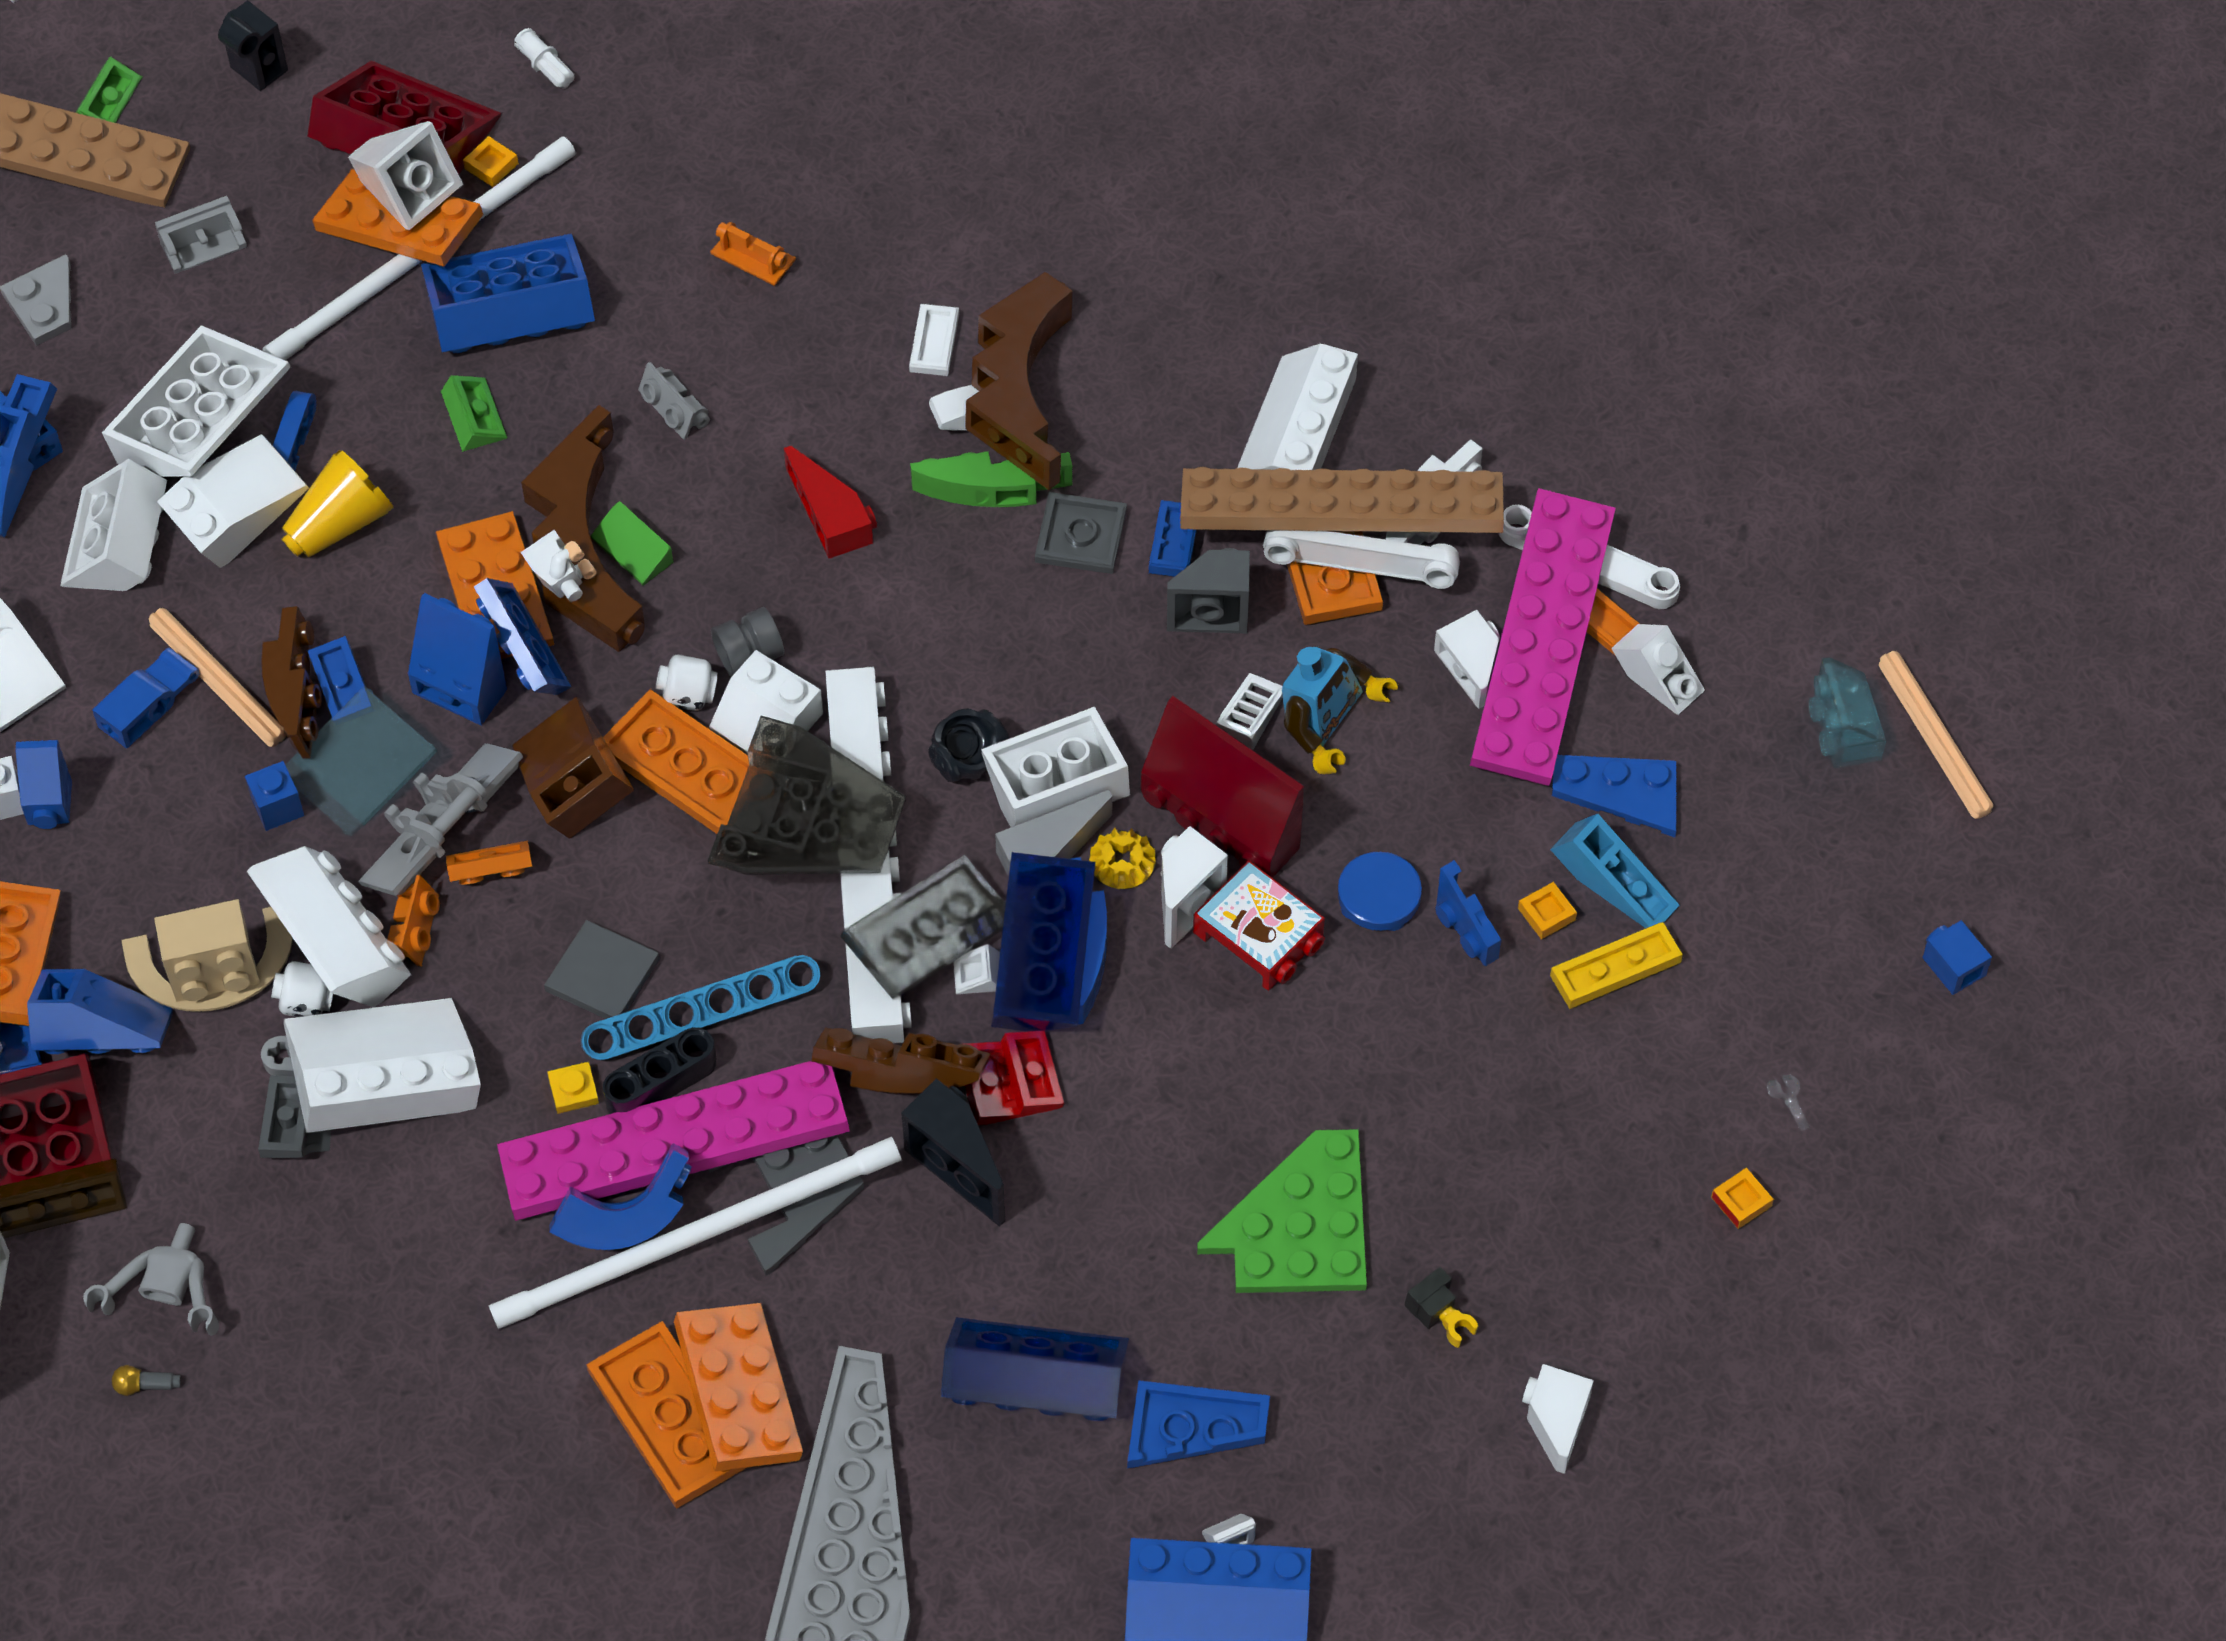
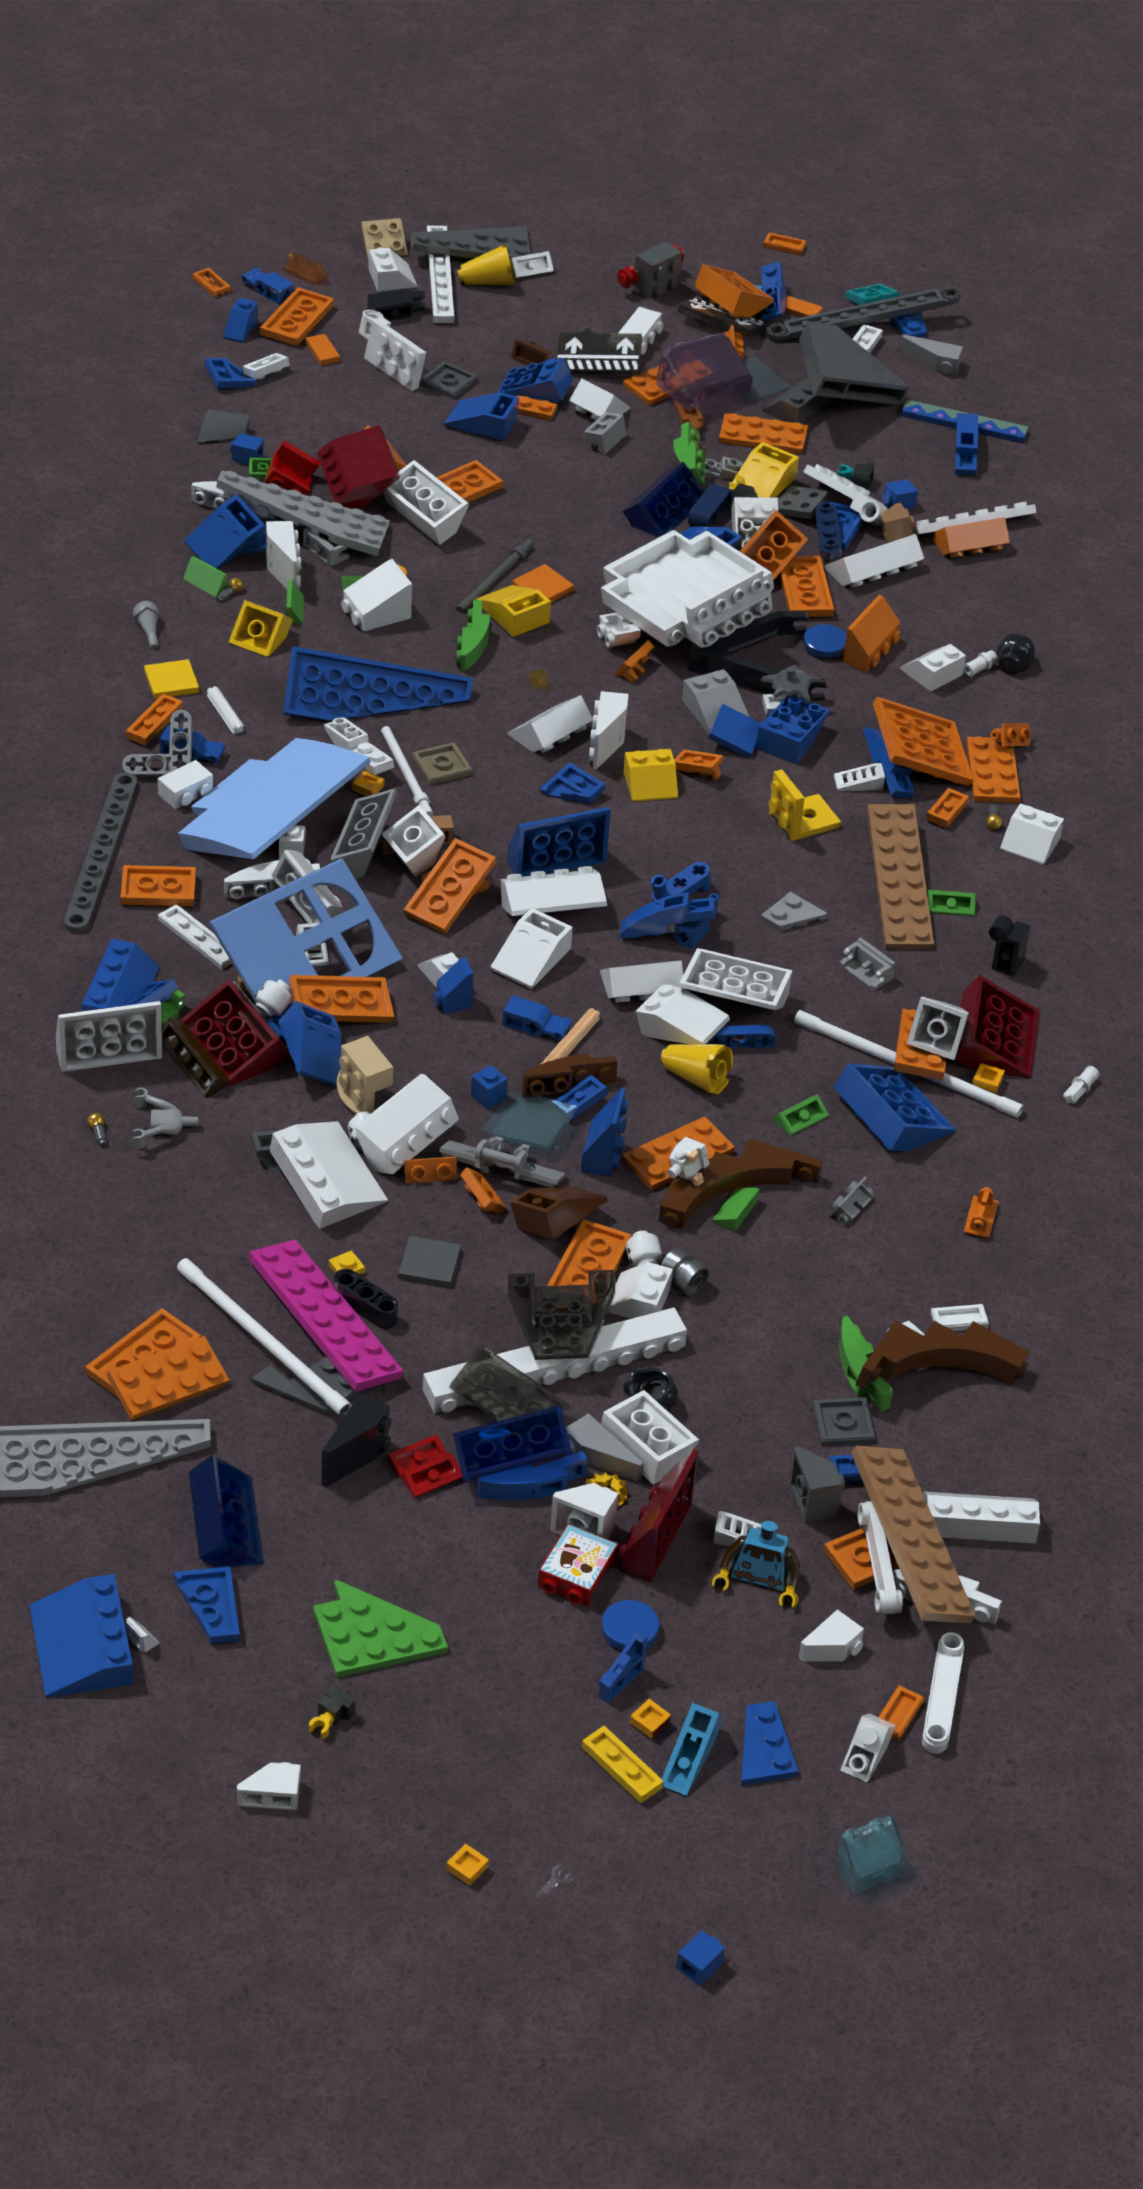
camera: 70 degrees right, 15 degrees down
blue plate [474,578,572,695] -> none
blue arch [549,1143,692,1250] -> none
dark azure beam [581,955,821,1060] -> none
red slope [784,446,877,559] -> none
reddish brown slope [811,1027,990,1093] -> none
dark pink plate [1469,488,1616,786] -> none
light nougat axle [1879,651,1993,819] -> none

